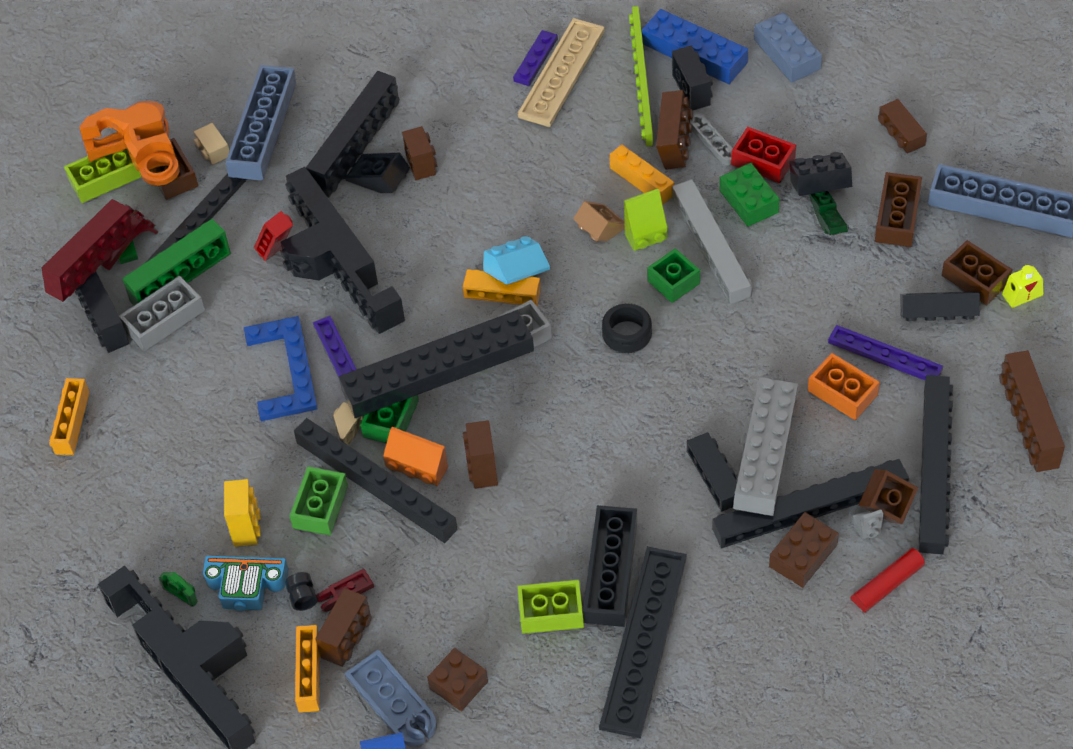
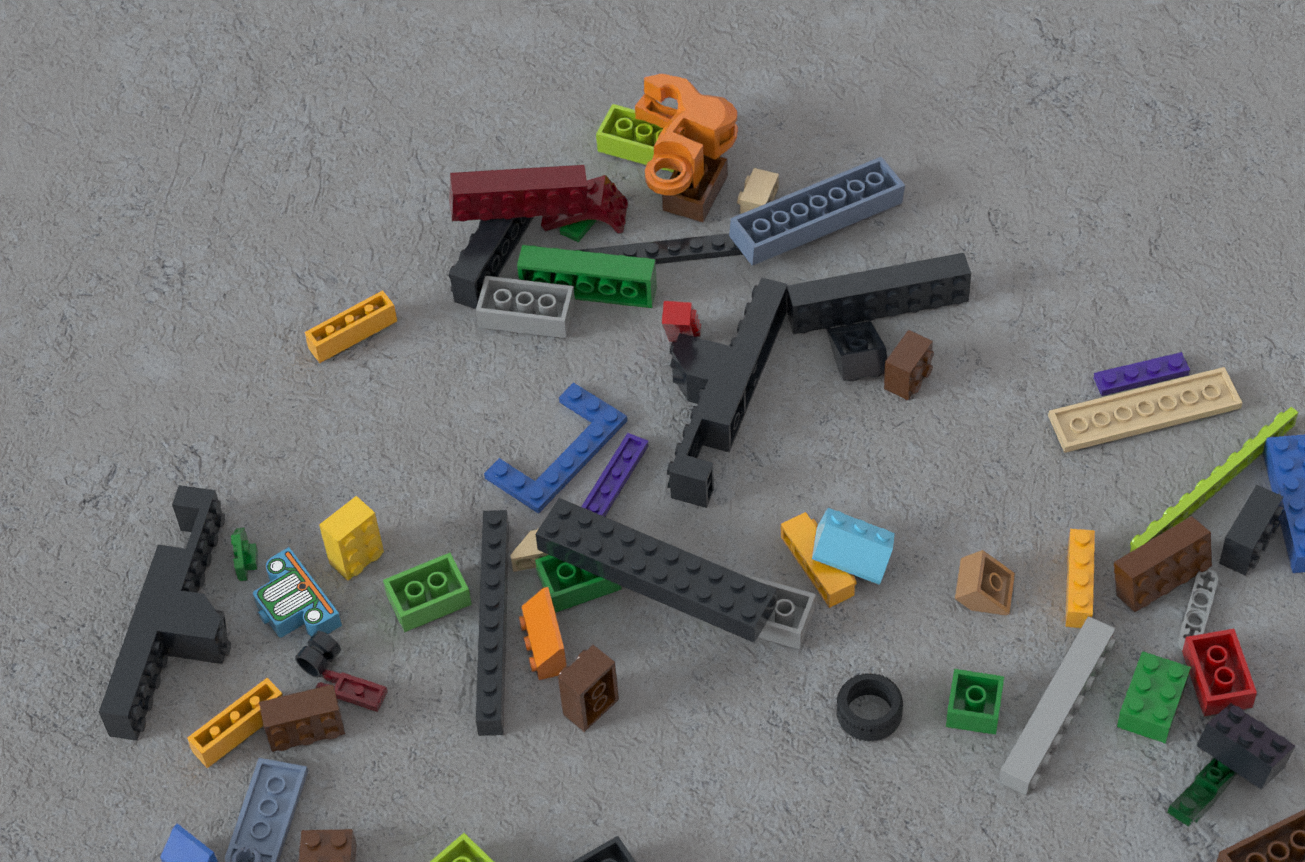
camera: 50 degrees right, 0 degrees up
lime slope [624,188,667,251] -> none

